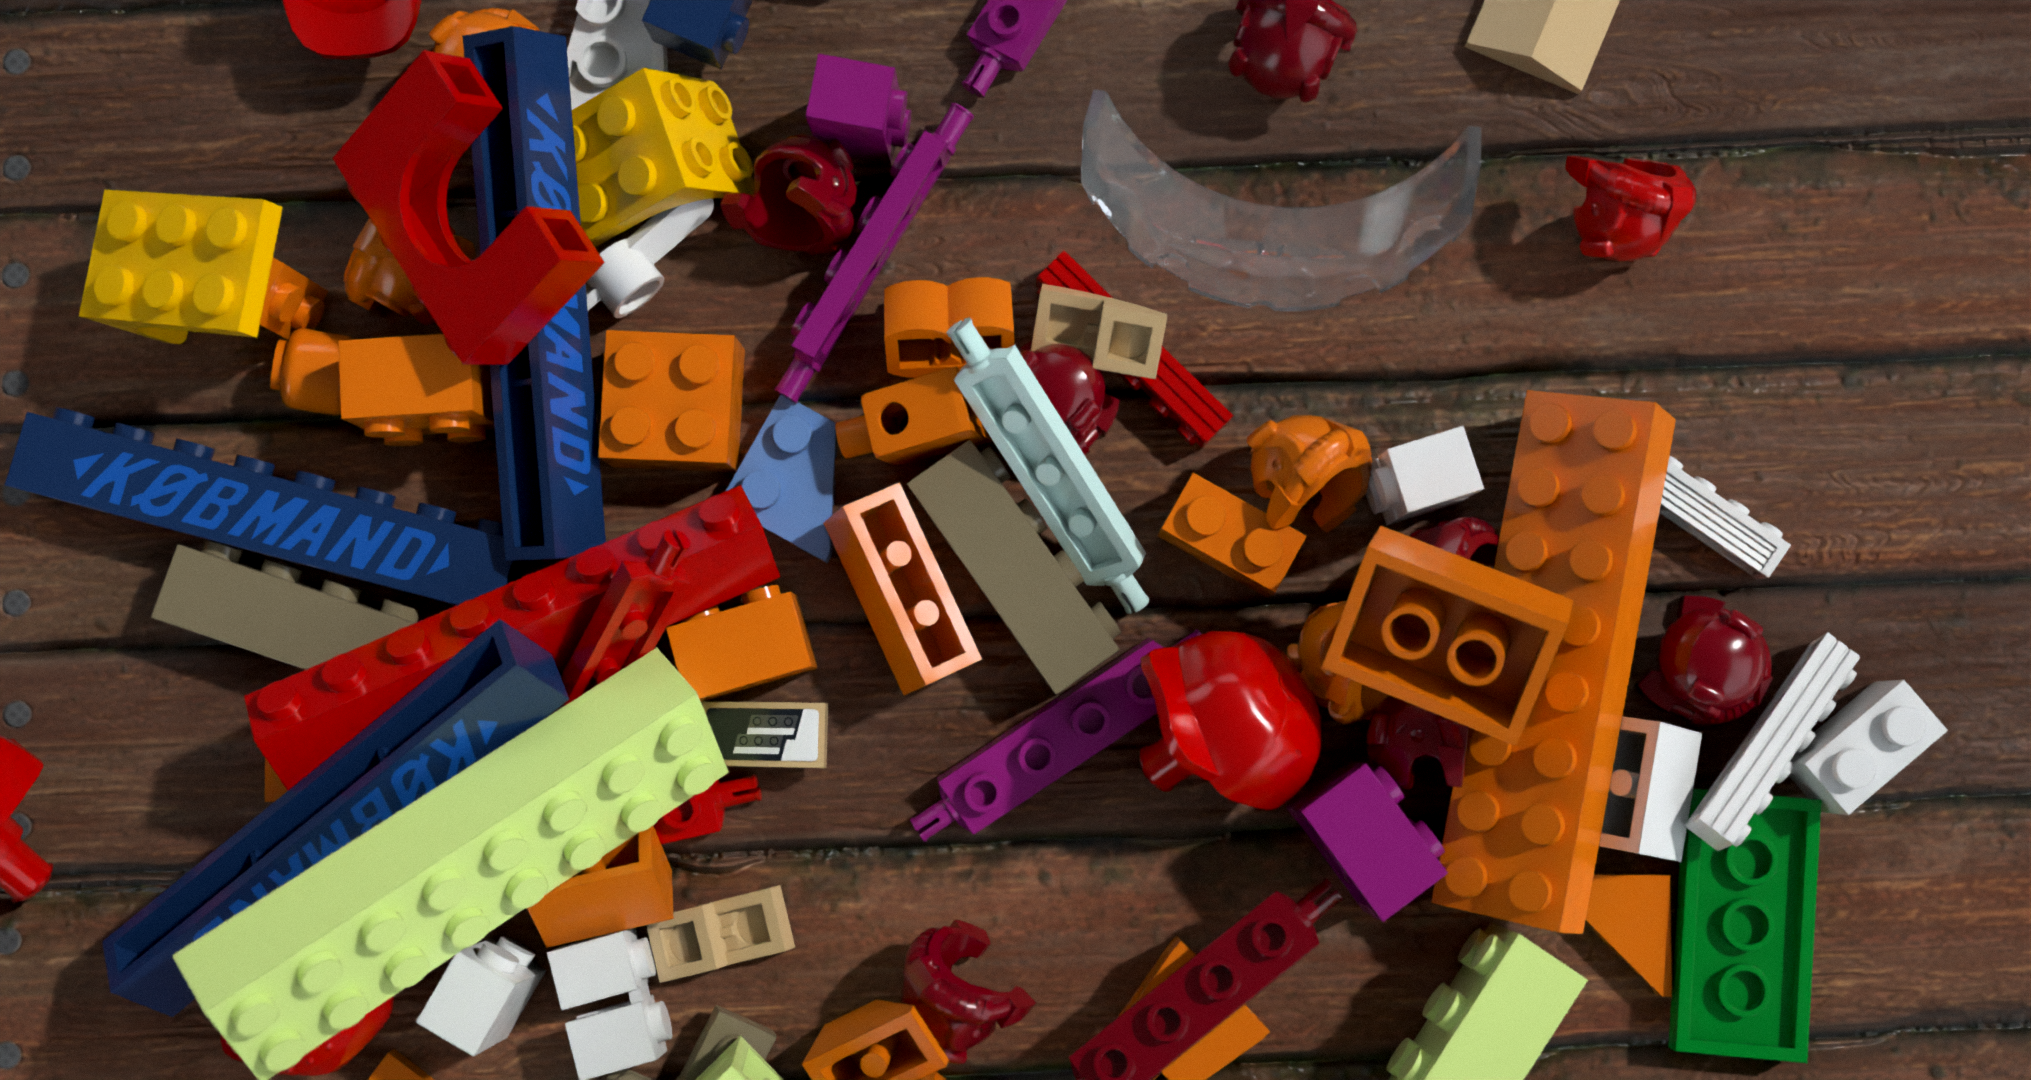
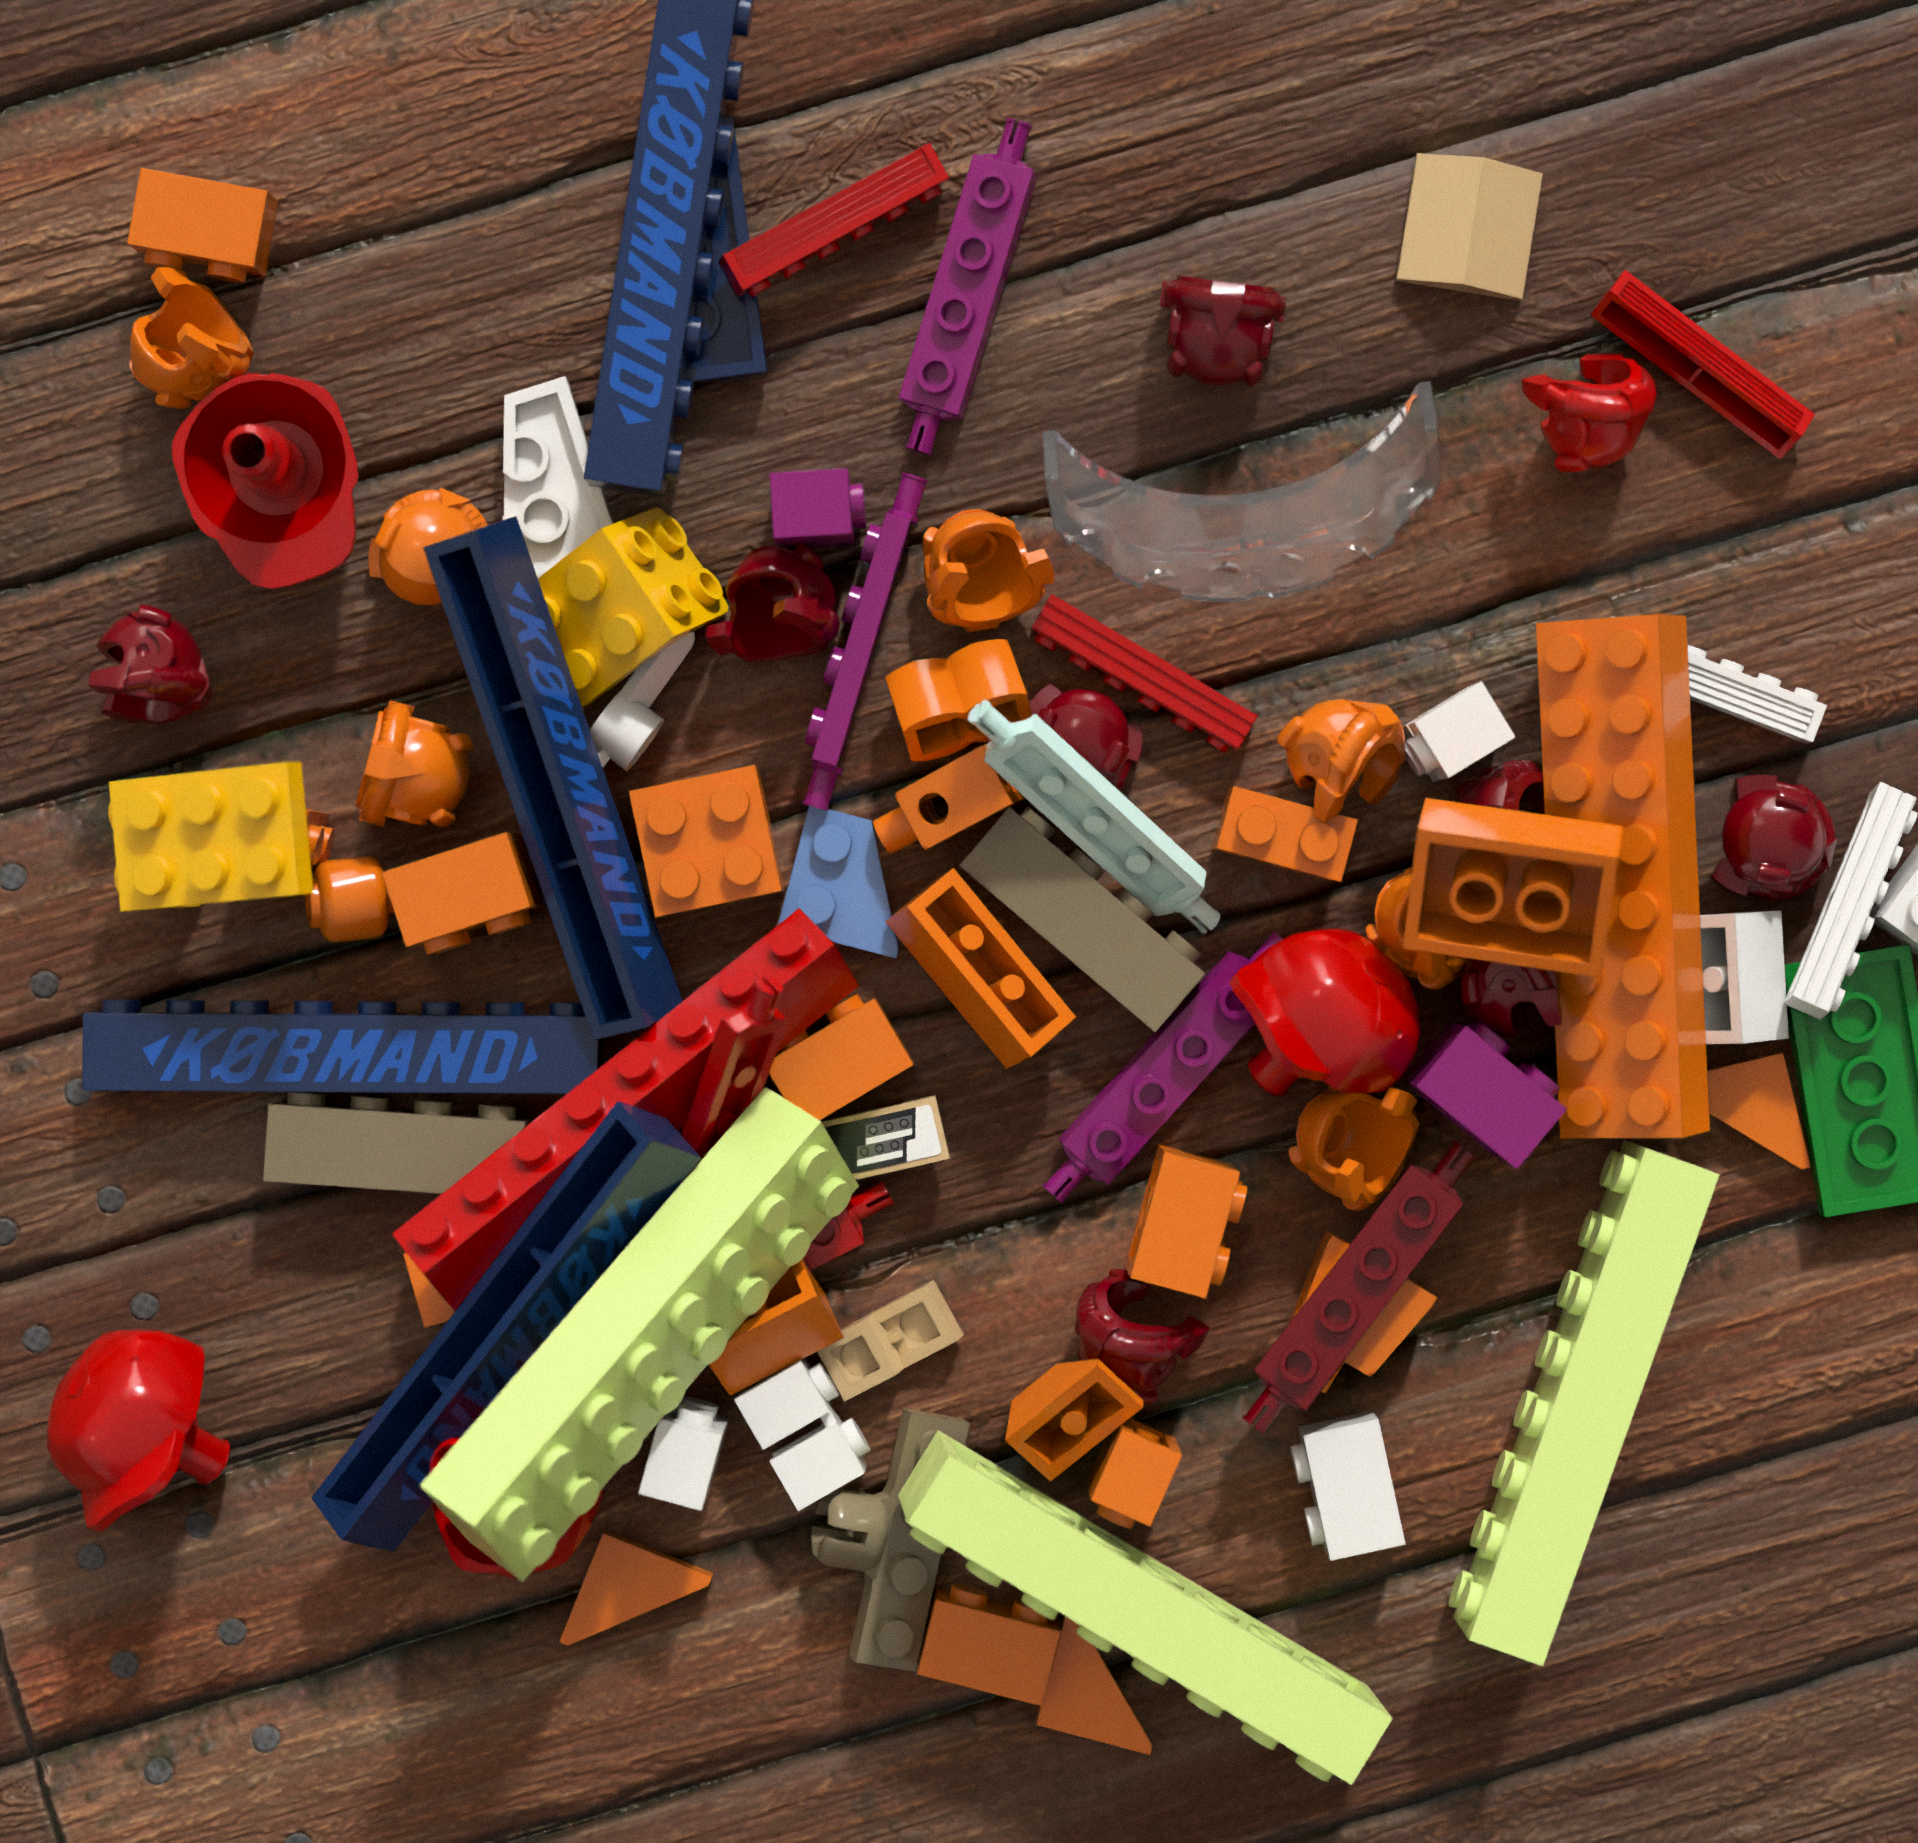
camera: 20 degrees left, 5 degrees up
red arch [332,50,605,365] -> none
tan slope [1031,283,1167,379] -> none
none -> dark red helmet [88,604,212,725]
none -> orange helmet [922,509,1055,632]
none -> orange brick [1125,1144,1247,1298]
none -> orange helmet [1288,1086,1419,1211]
none -> red piece [1590,270,1815,460]

